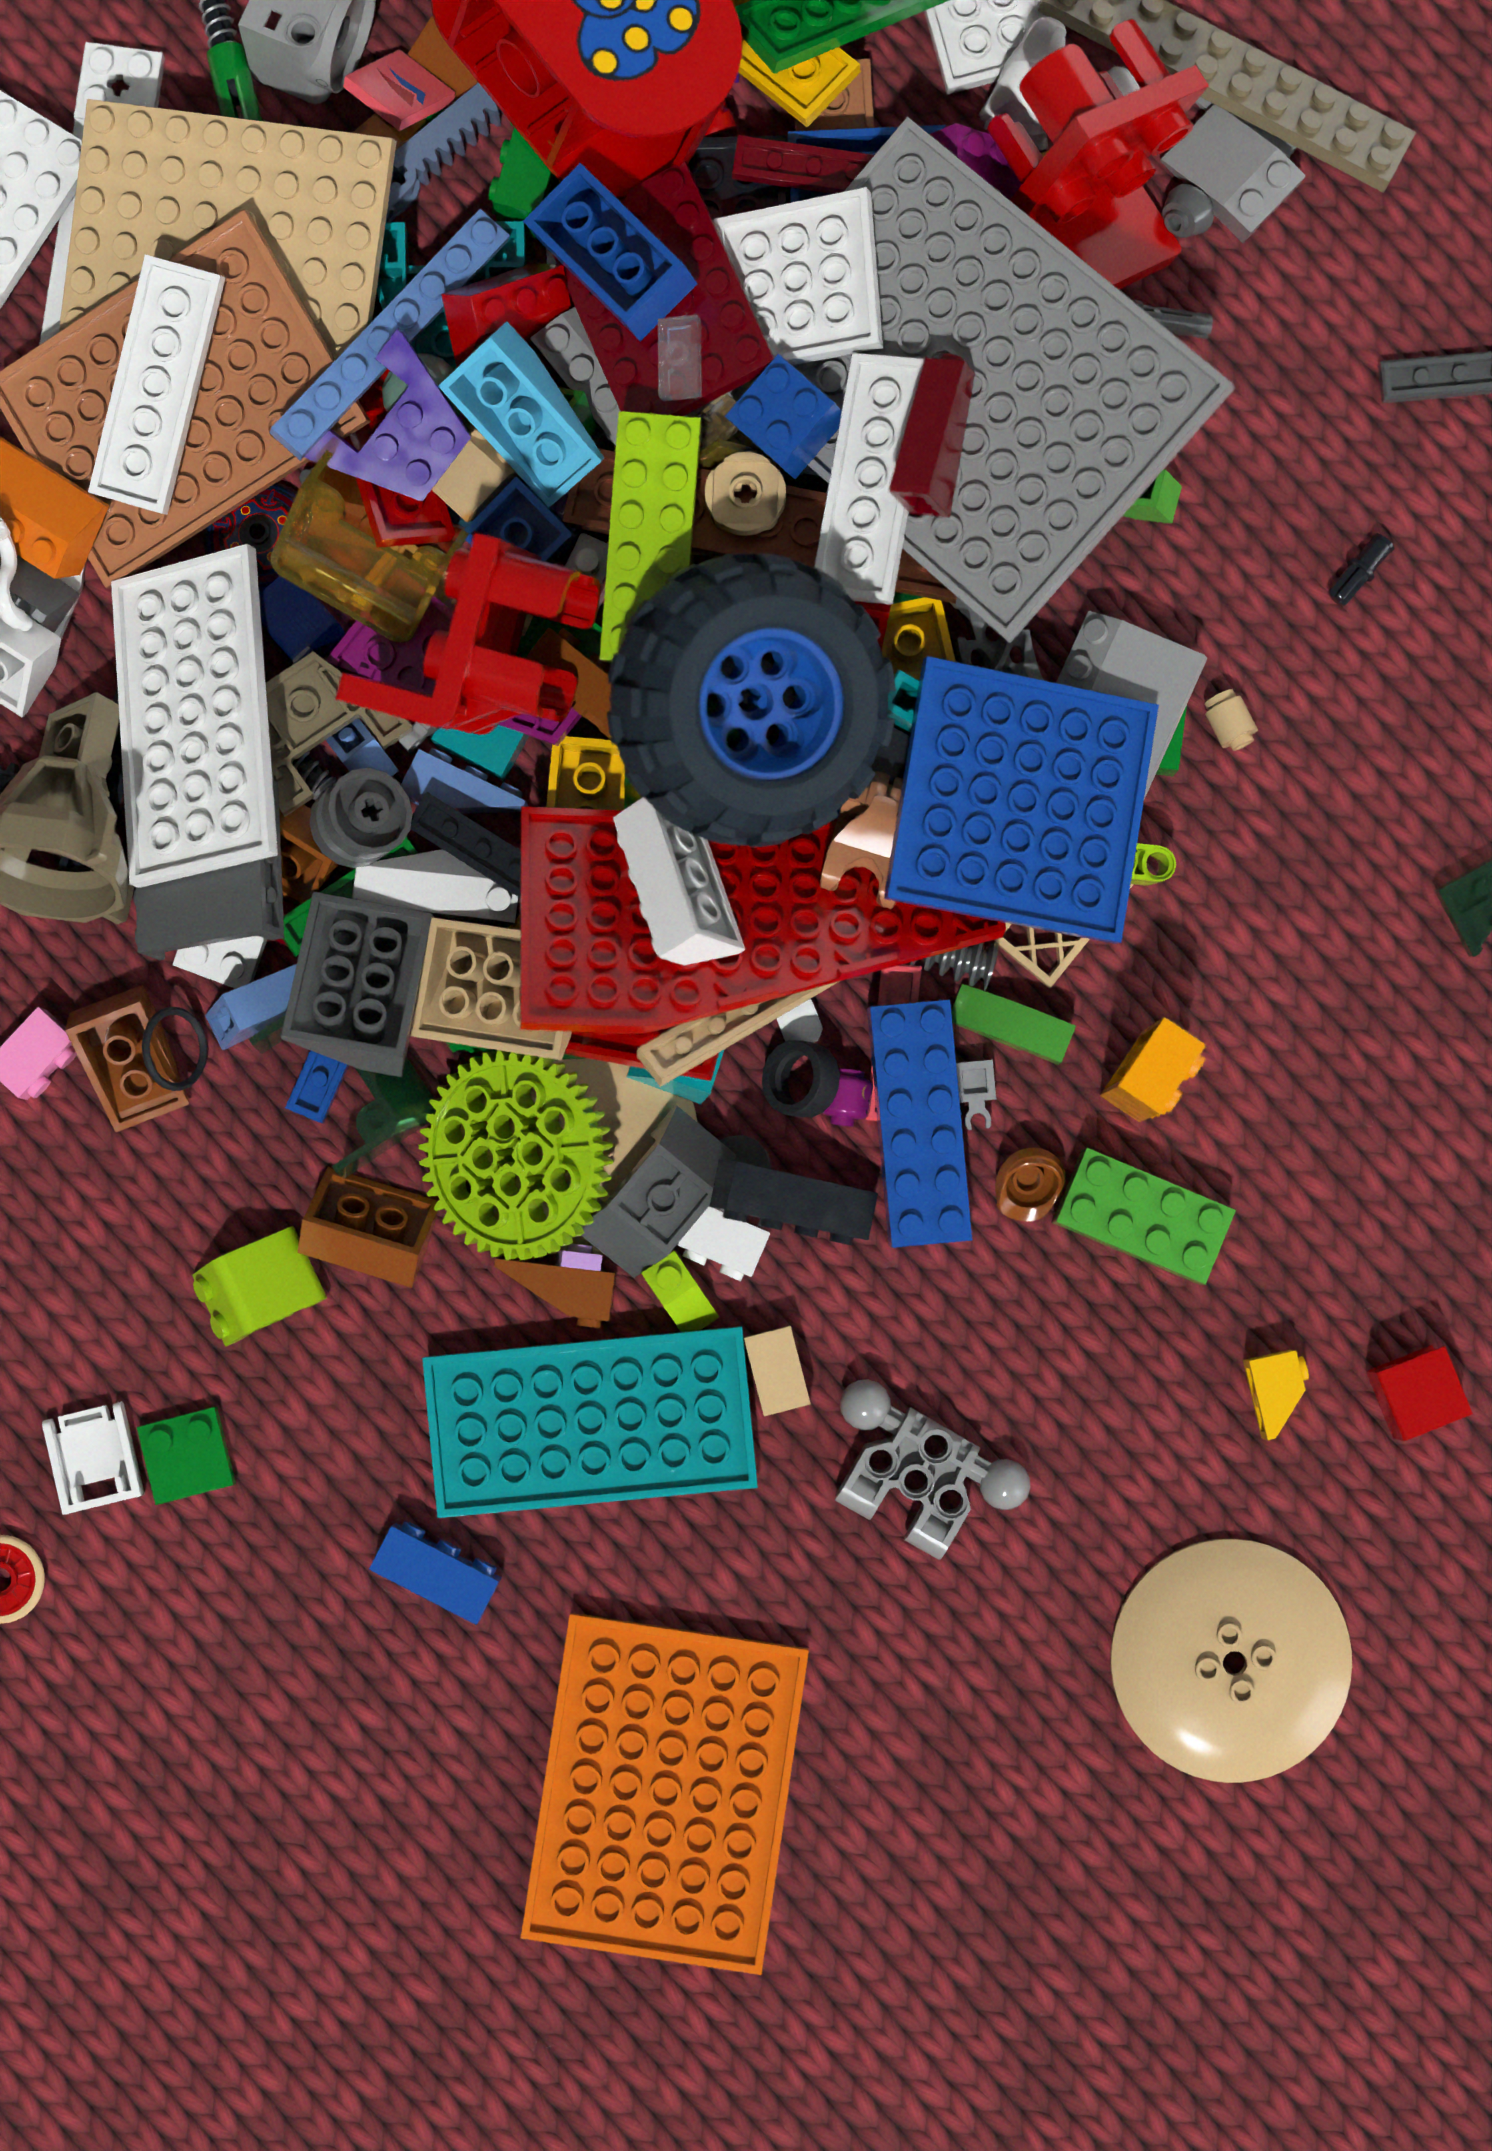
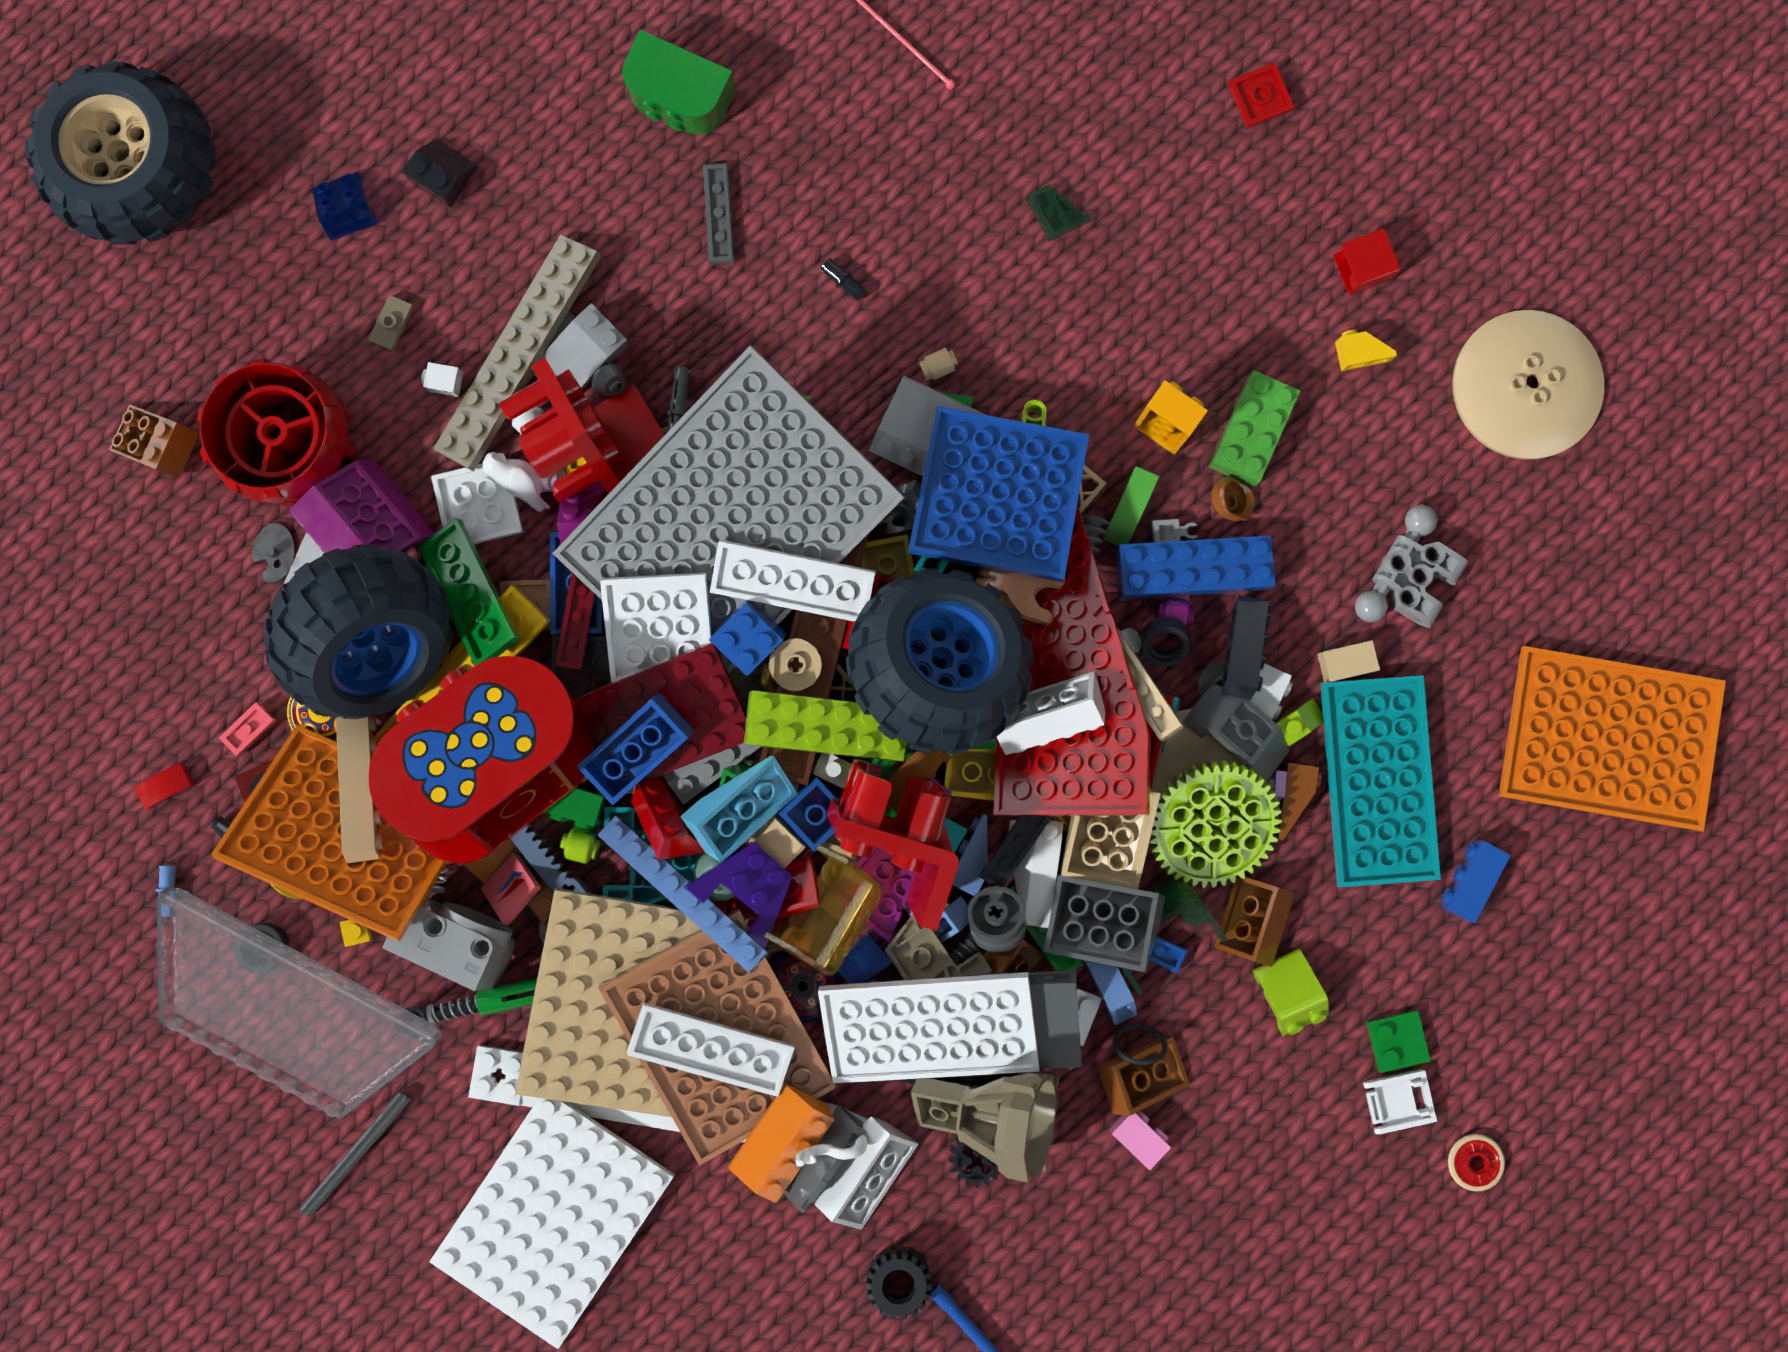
camera: 90 degrees left, 0 degrees up
clear plate [658,314,702,401] -> none
dark red slope [889,354,975,518] -> none
none -> lime head [560,827,600,864]

